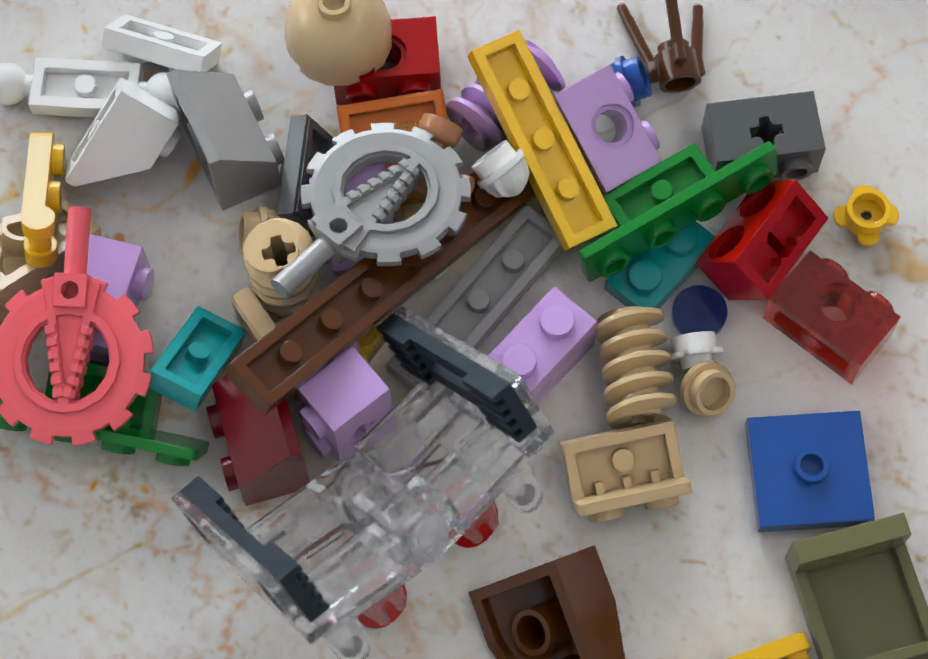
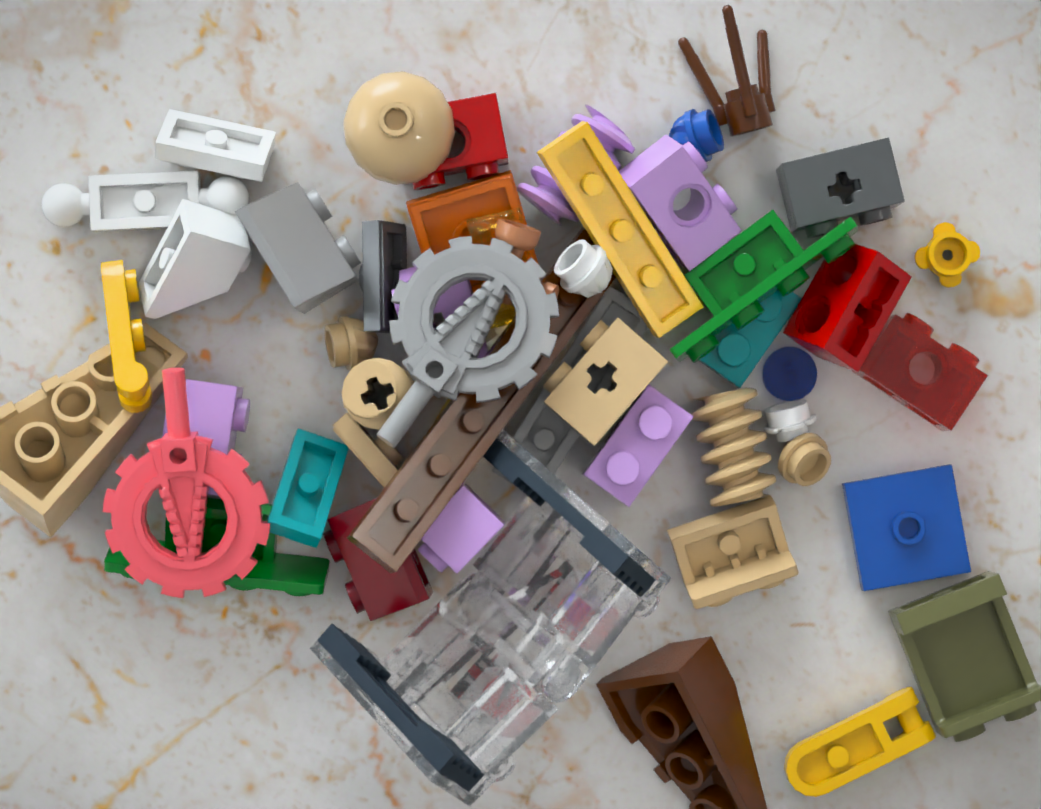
camera: 10 degrees left, 20 degrees up
none -> tan brick [543,317,669,446]

